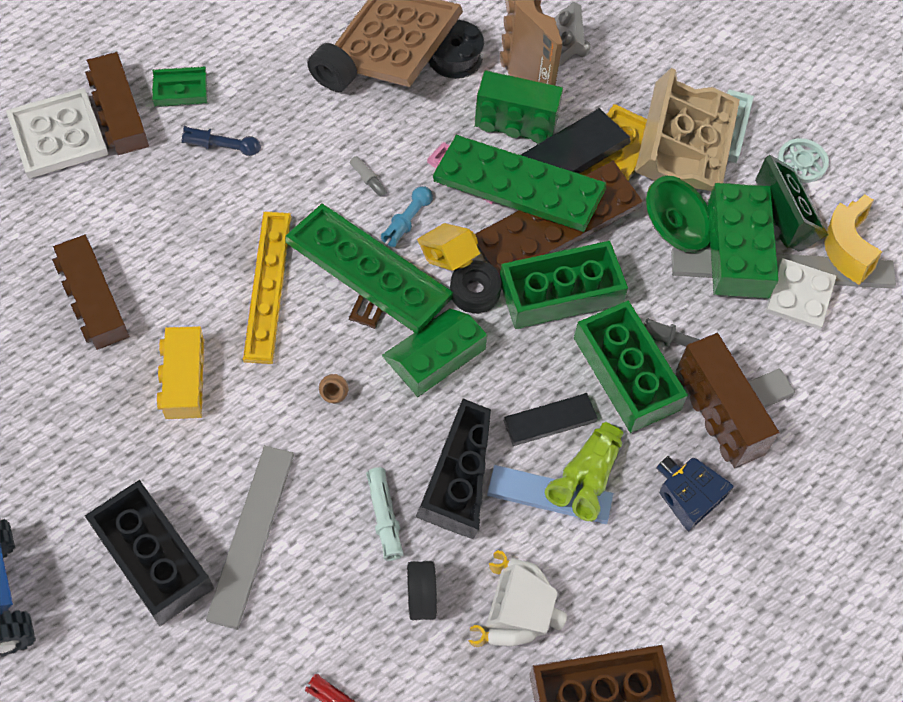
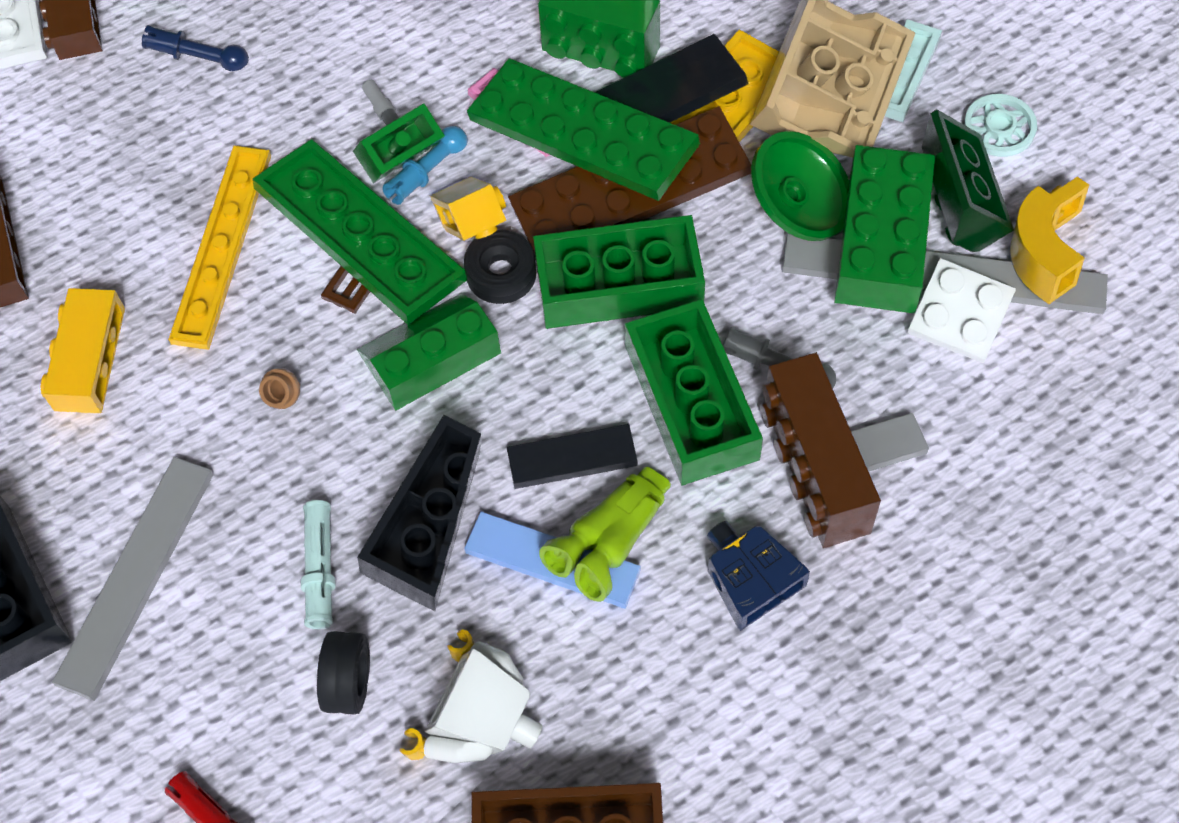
camera: 15 degrees right, 0 degrees up
none -> green brick [353,103,445,184]

